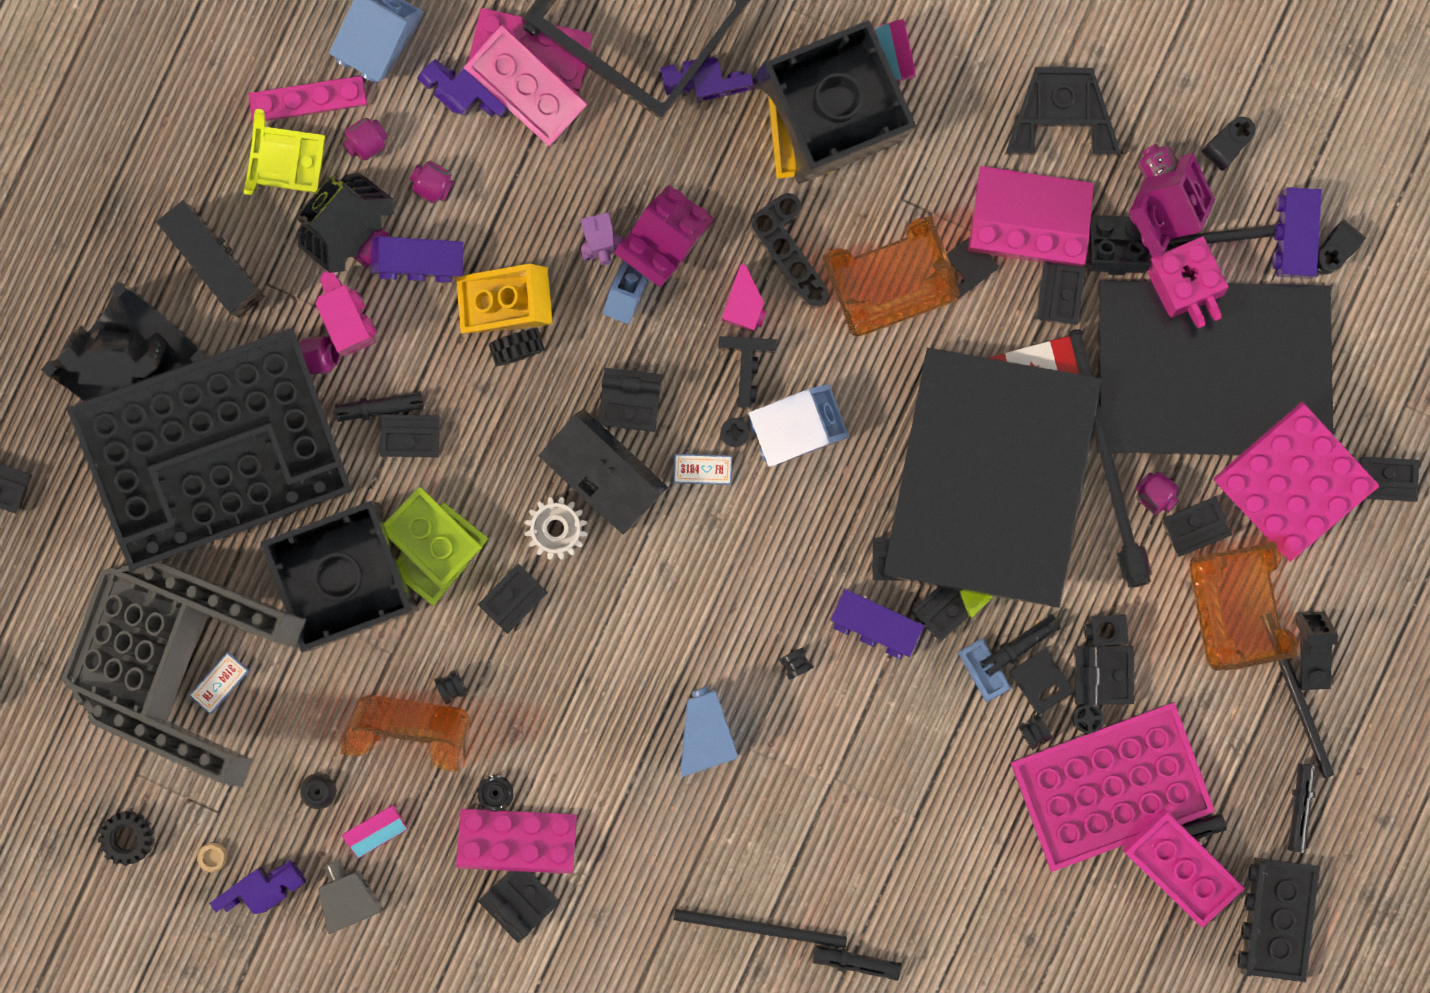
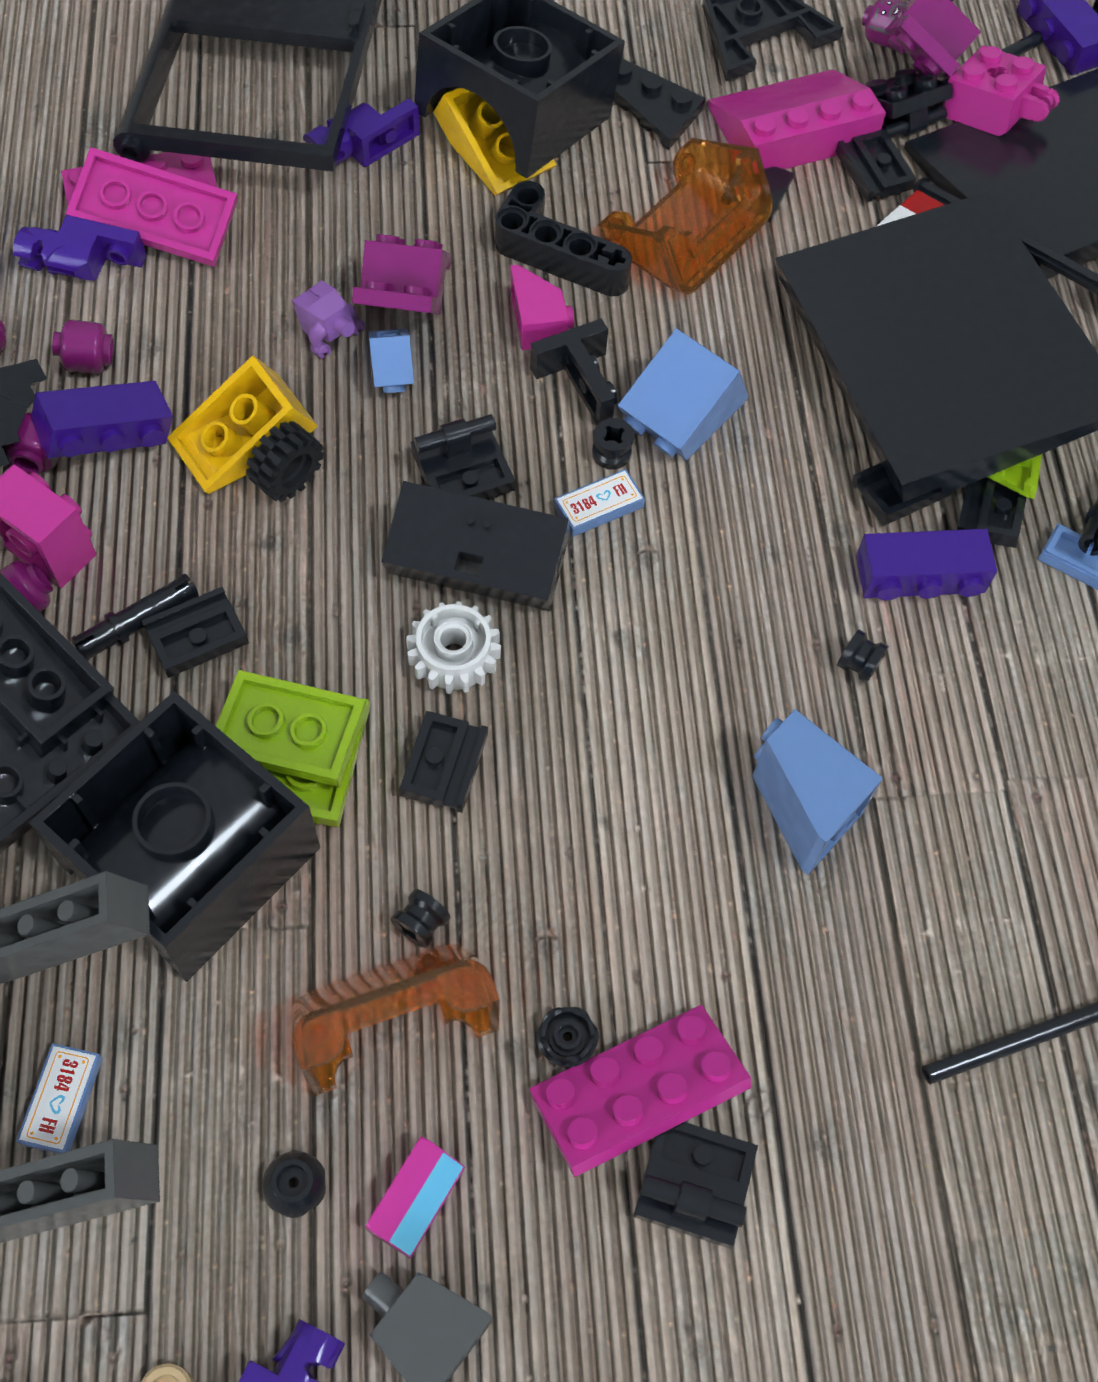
camera: 35 degrees left, 25 degrees down
none -> black wing [614,58,705,151]

